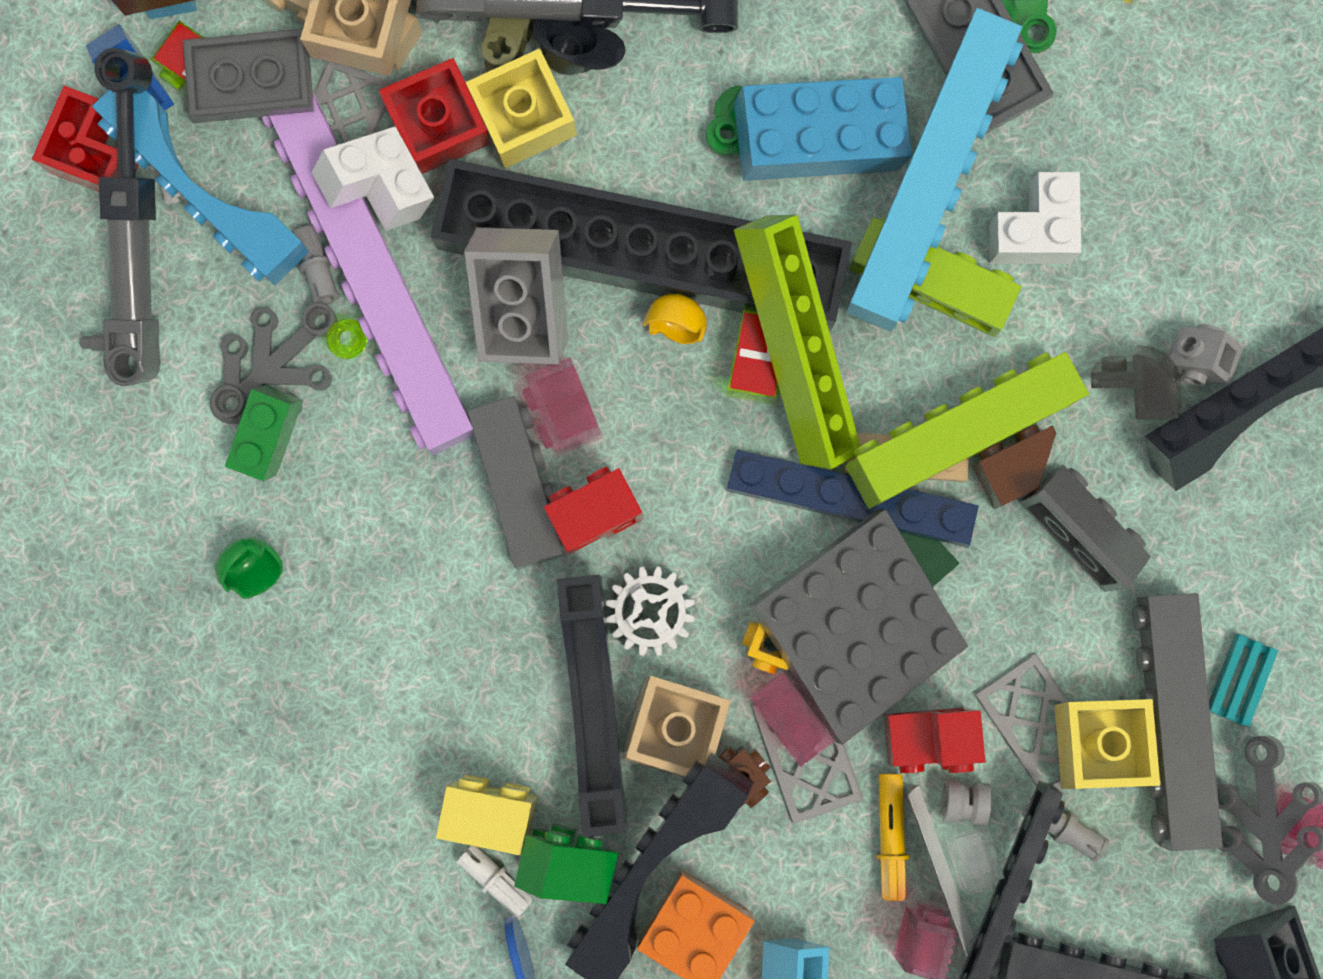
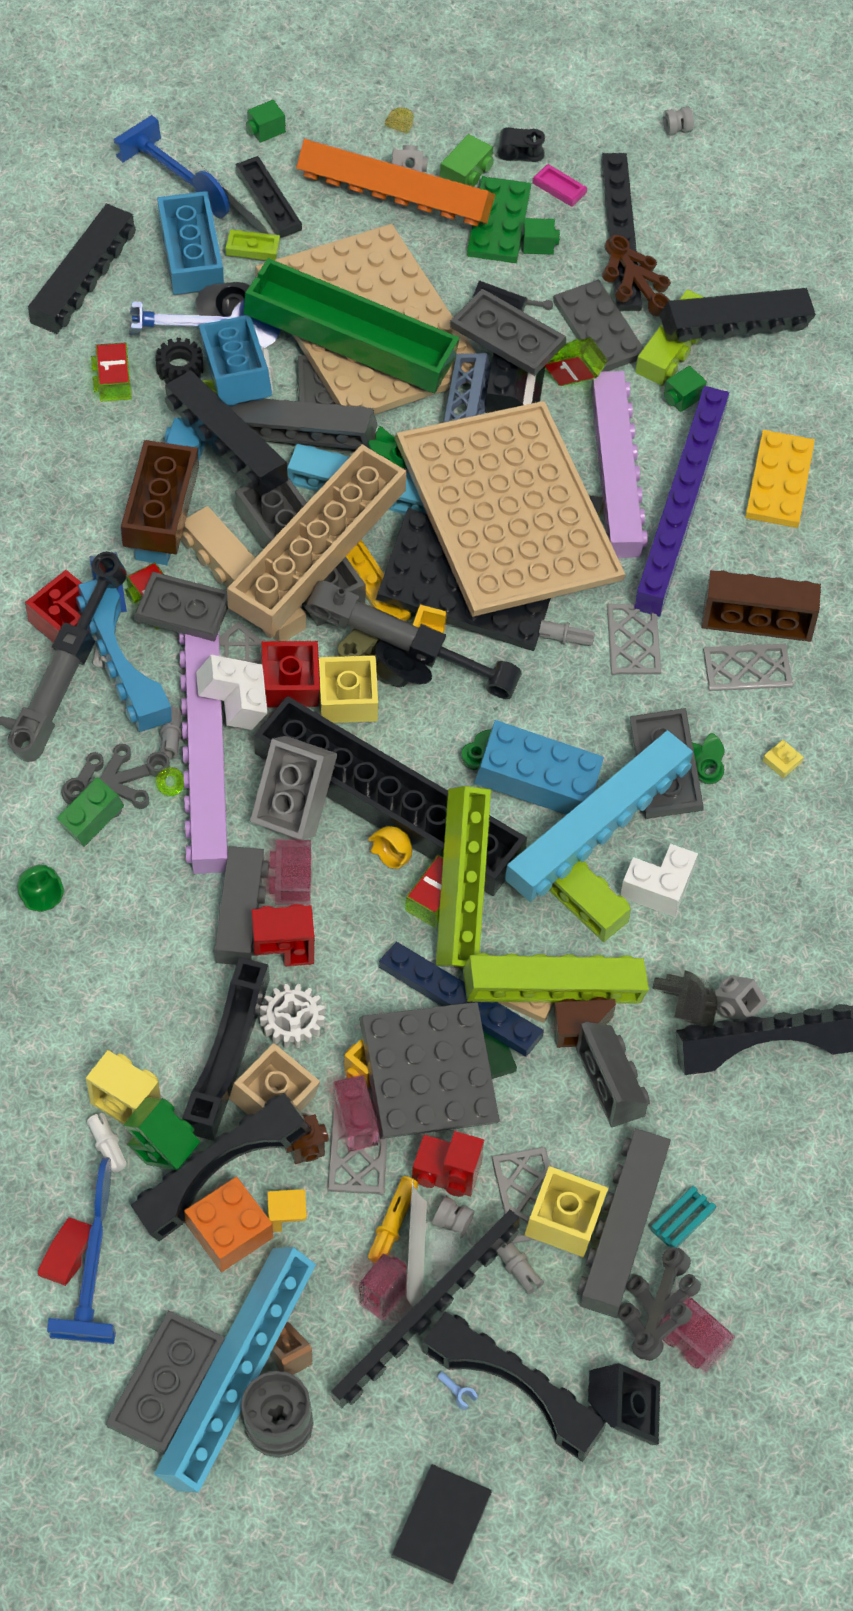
camera: 15 degrees right, 25 degrees down
none -> yellow panel [267,1189,307,1232]

